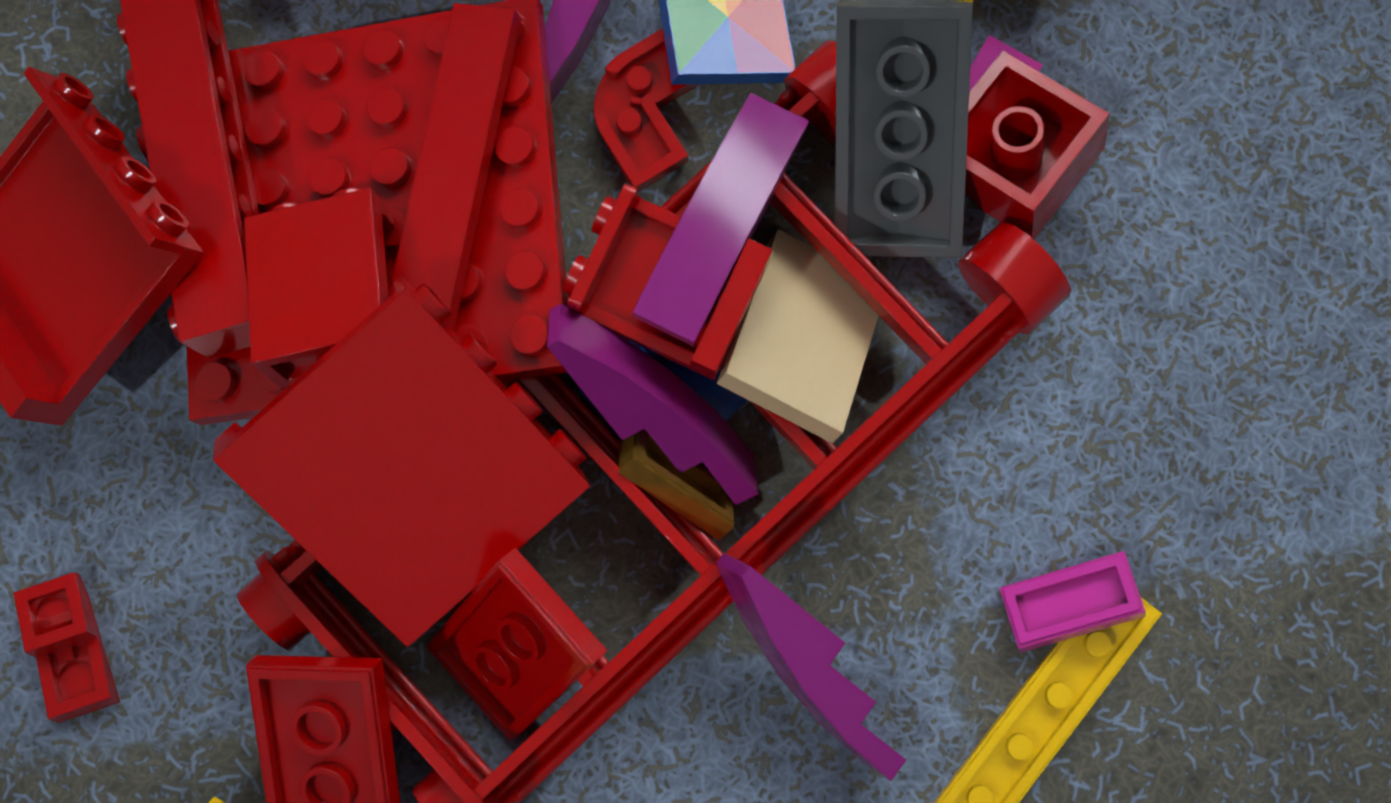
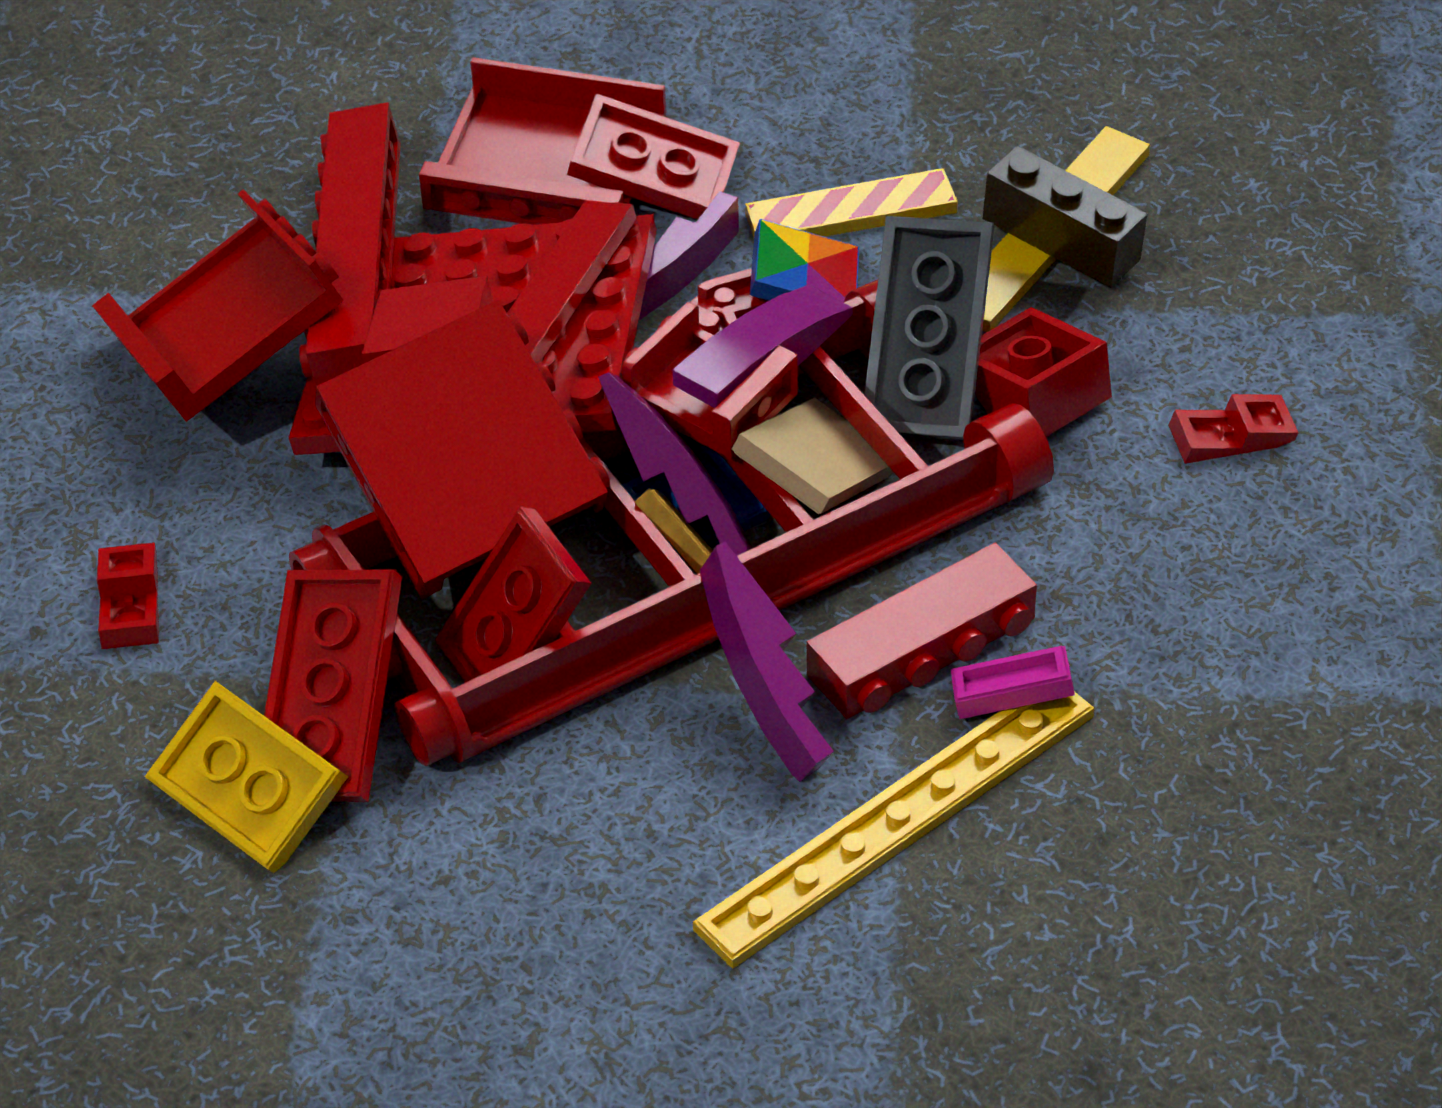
camera: 15 degrees right, 35 degrees down
none -> brick [807,542,1037,719]
none -> red slope [1168,394,1299,464]

